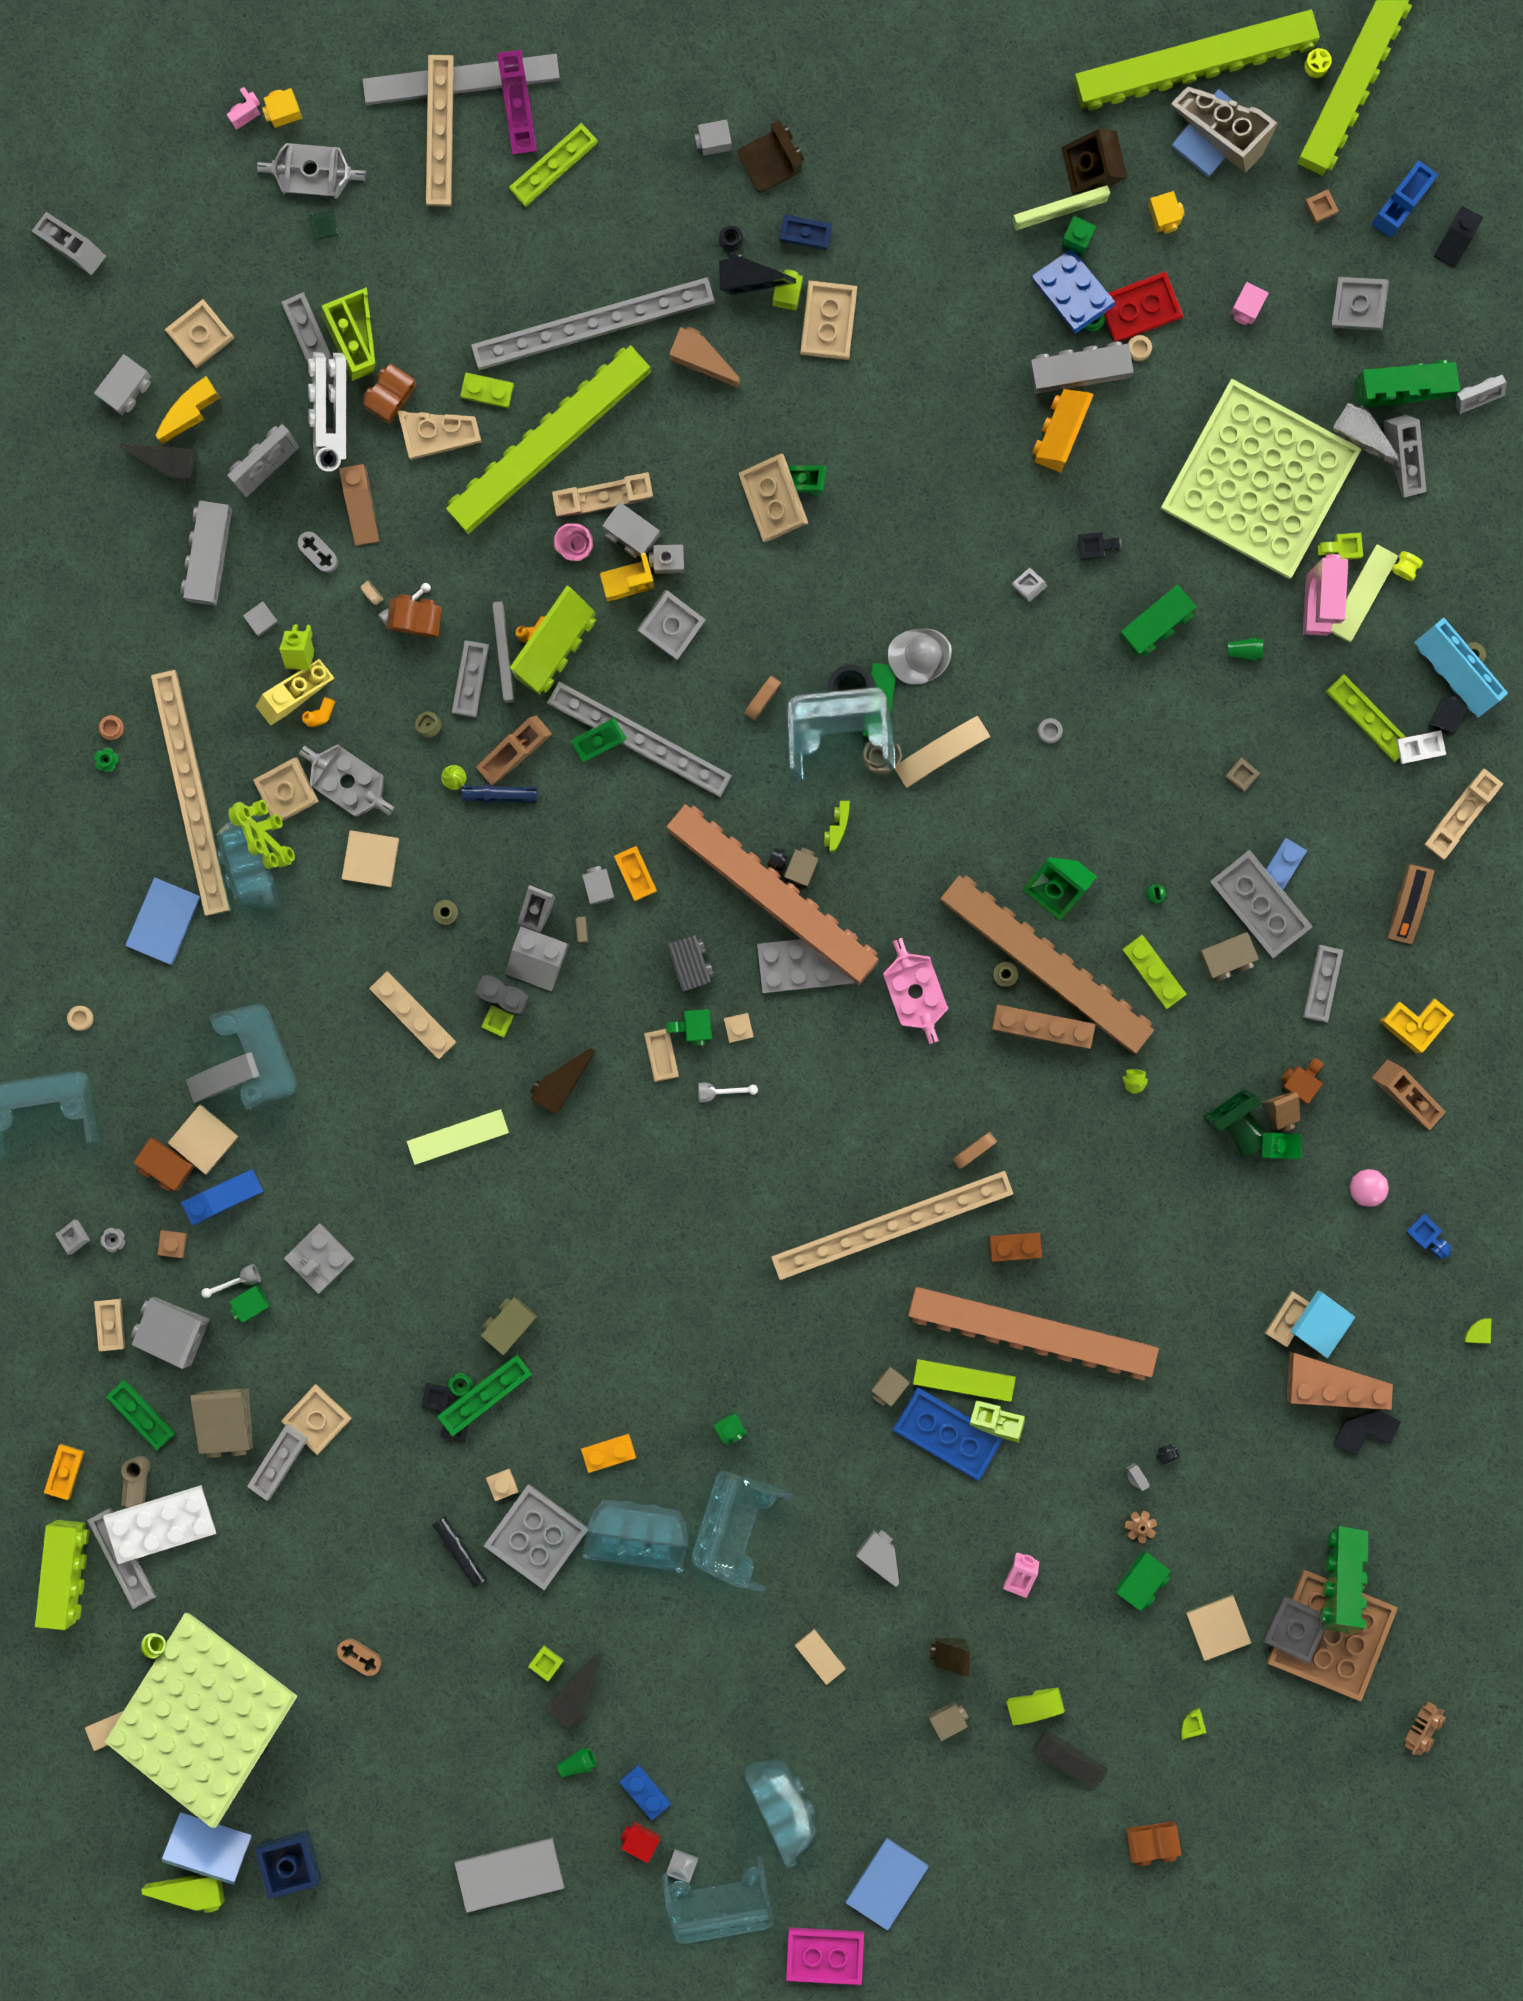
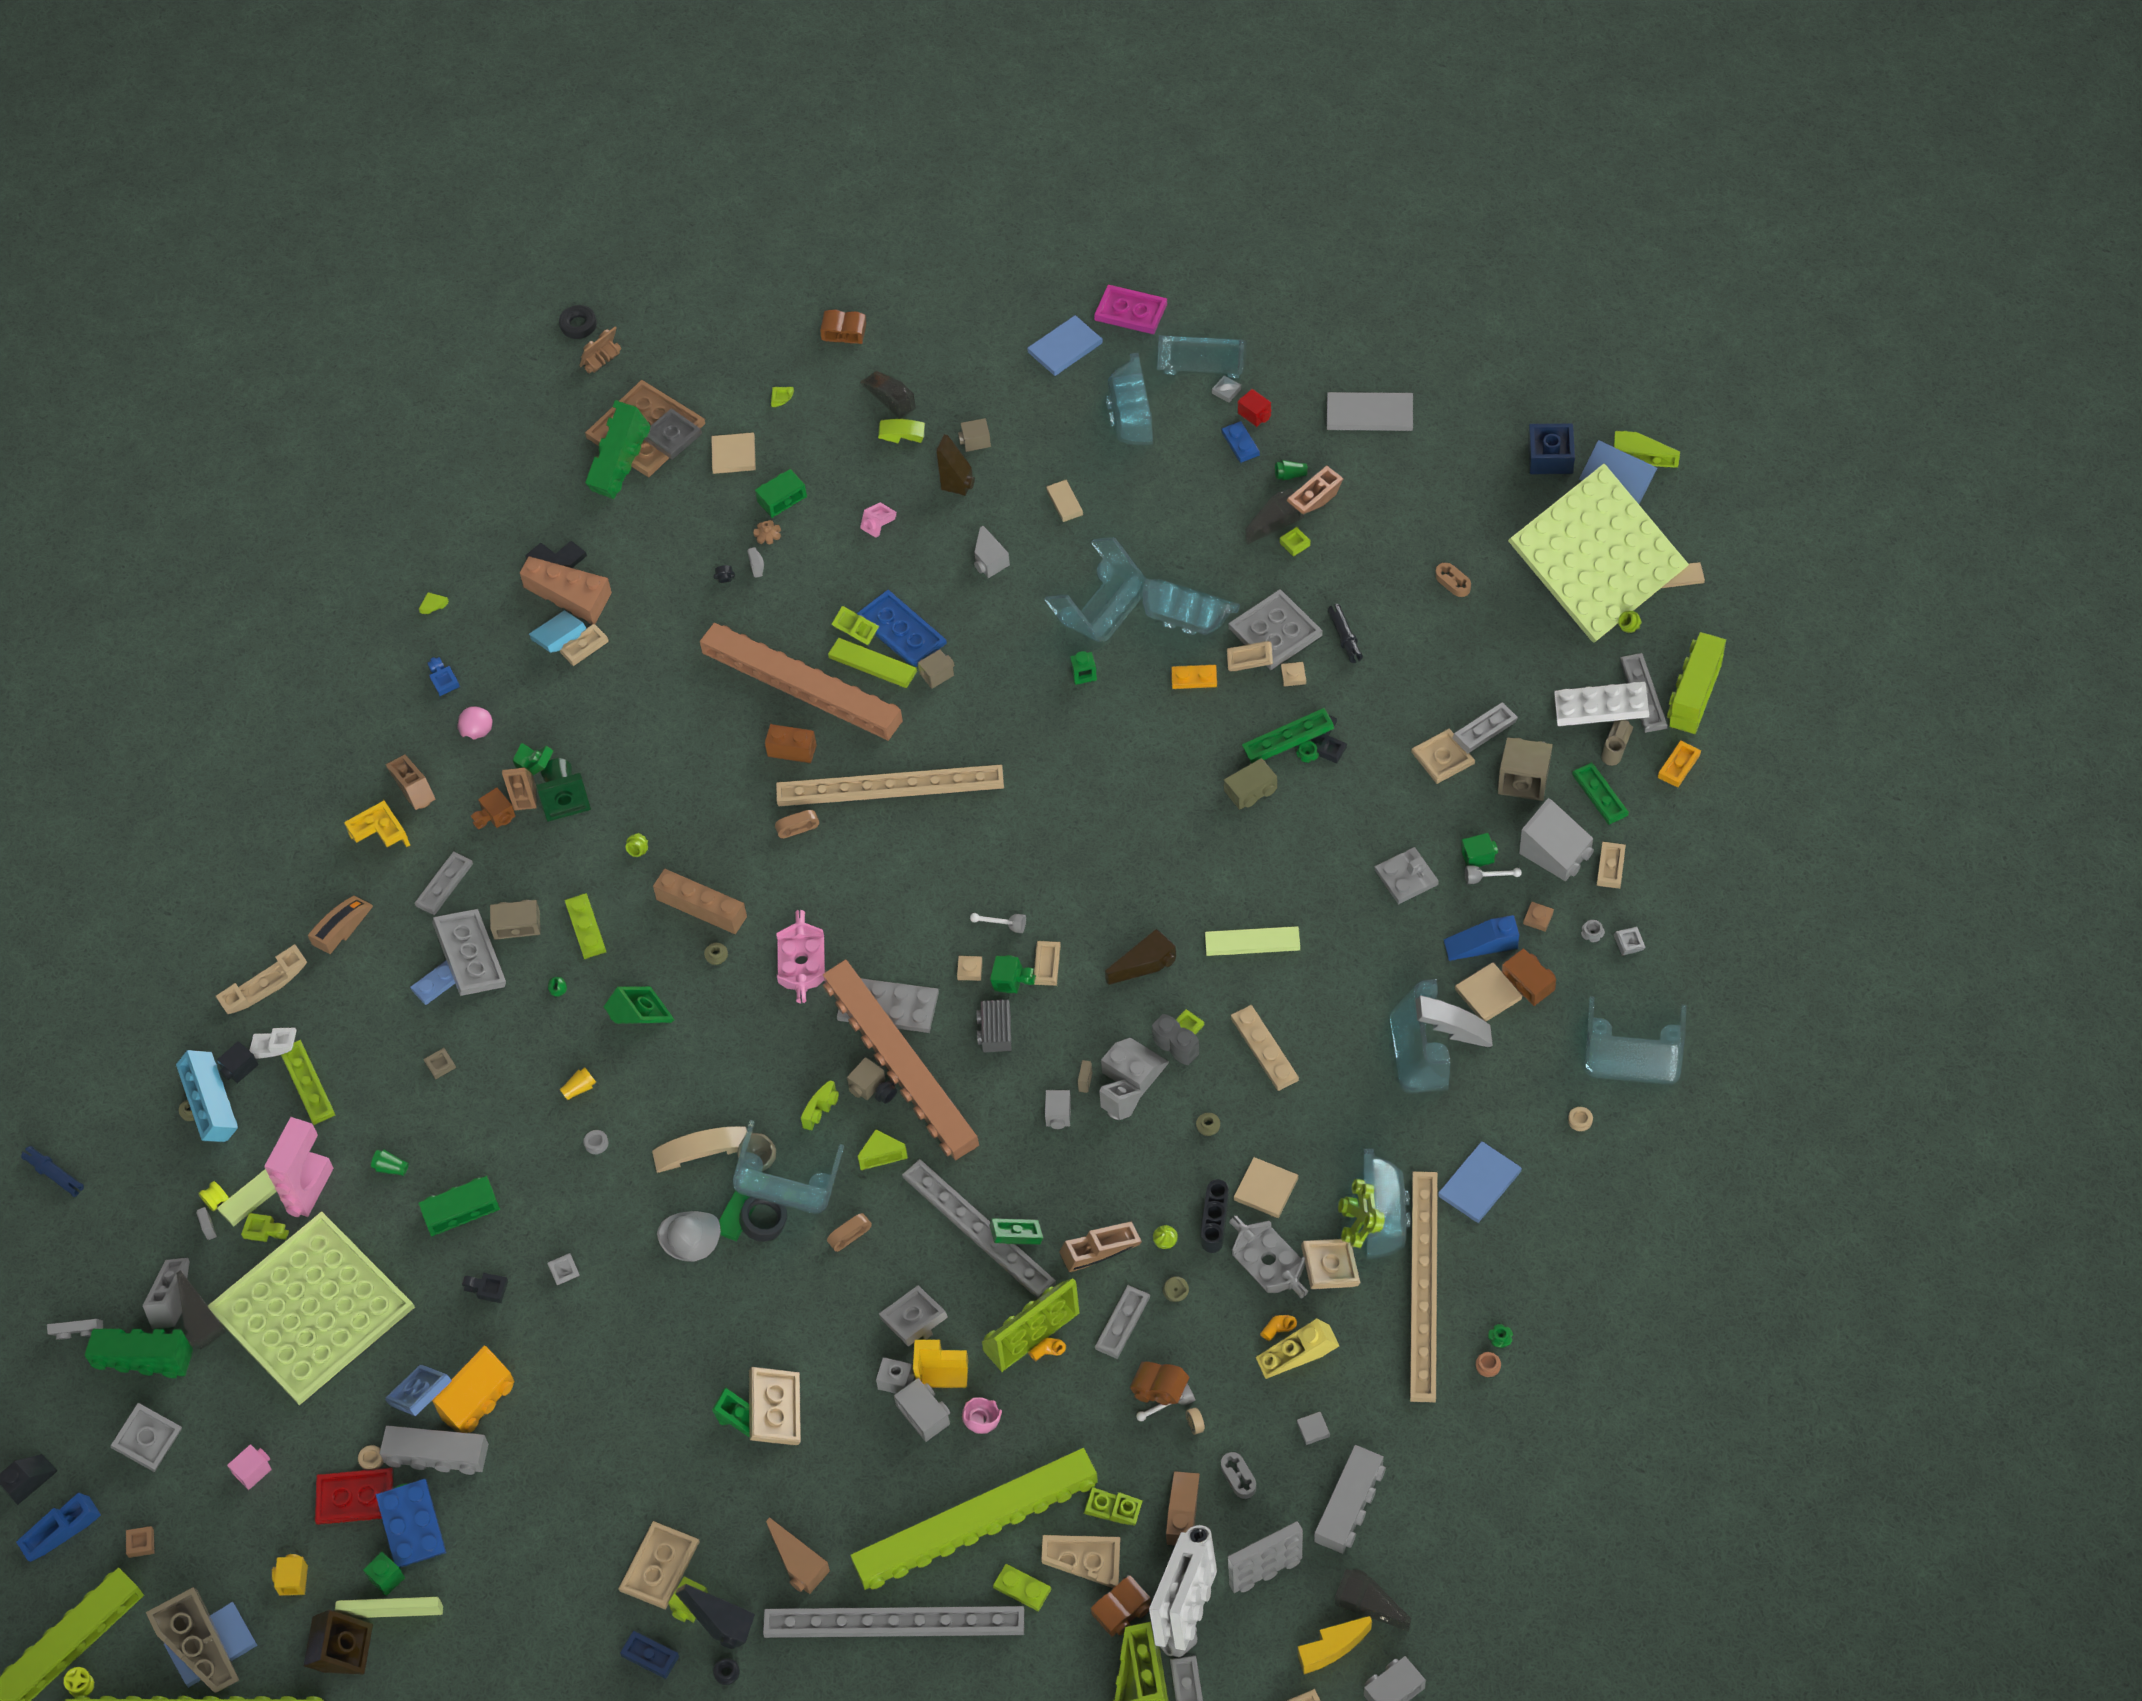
camera: 160 degrees left, 30 degrees down
lime brick [280,624,315,670] -> none
dark blue pin [462,784,537,804] -> none
light grey tile [492,601,515,703] -> none
tan slope [552,472,653,517] -> none
light orange plate [614,846,657,901] -> none
medium nougat brick [940,875,1154,1054] -> none
none -> light grey tile [196,1207,217,1240]
none -> medium blue tile [385,1365,452,1416]
none -> black tyre [559,305,597,339]
none -> yellow cone [560,1068,596,1100]
none -> lime slope [858,1130,908,1170]
none -> lime slope [1083,1487,1142,1525]
none -> black beam [1201,1179,1229,1253]
none -> tan tile [1227,641,1273,671]
none -> nougat slope [1287,466,1343,514]

